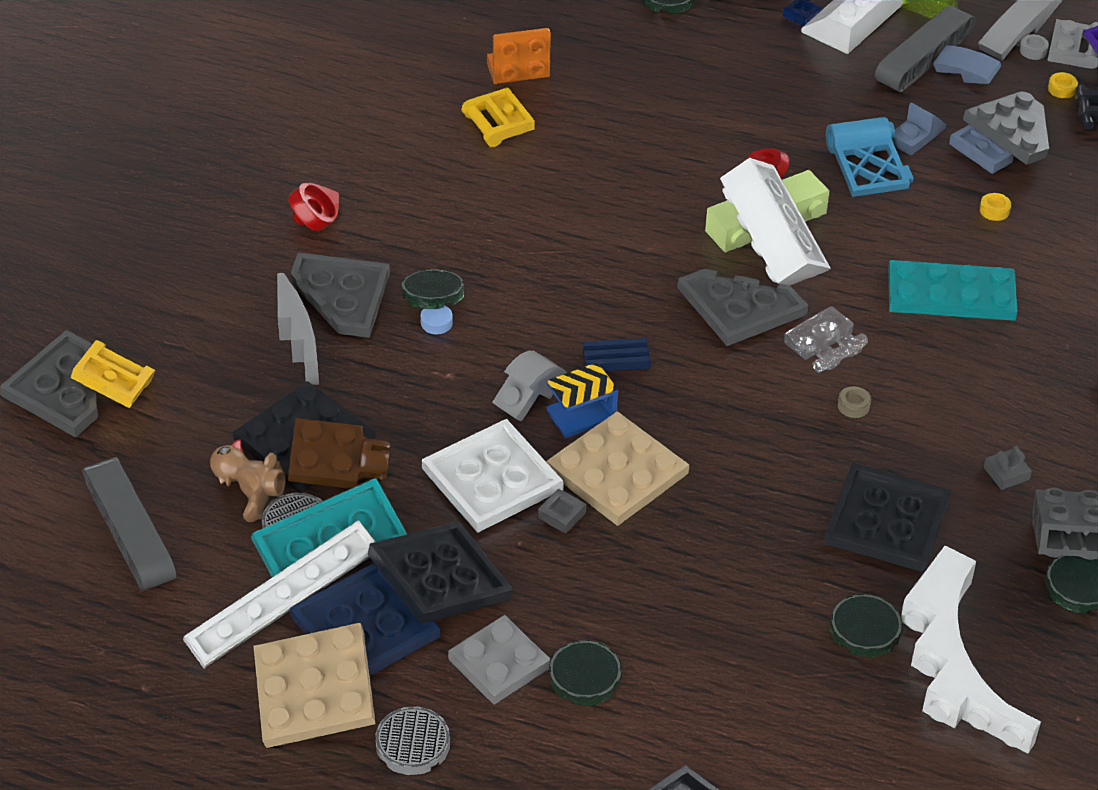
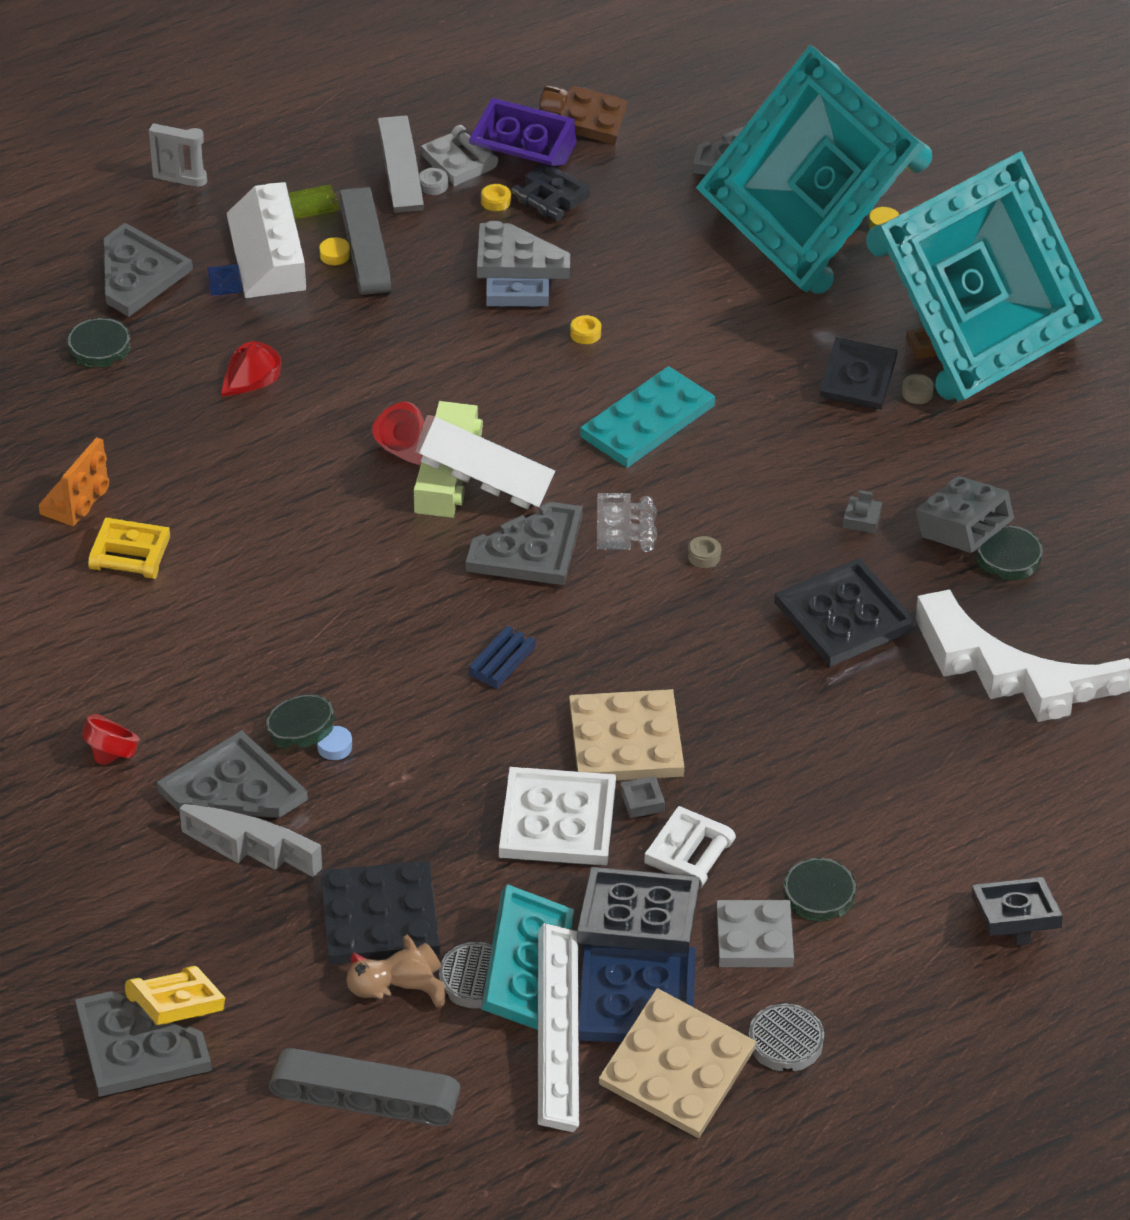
camera: 50 degrees left, 0 degrees up
reddish brown plate [288,418,391,489] -> none
light grey brick [492,351,567,422] -> none
piece [547,362,618,438] -> none
dark azure piece [826,117,914,197] -> none
tile [830,594,902,658] -> none
sand blue slope [892,103,947,156] -> none
sand blue slope [933,45,1001,84] -> none
none -> red piece [221,341,282,397]
none -> yellow tile [319,237,350,266]
none -> white plate [645,806,736,889]

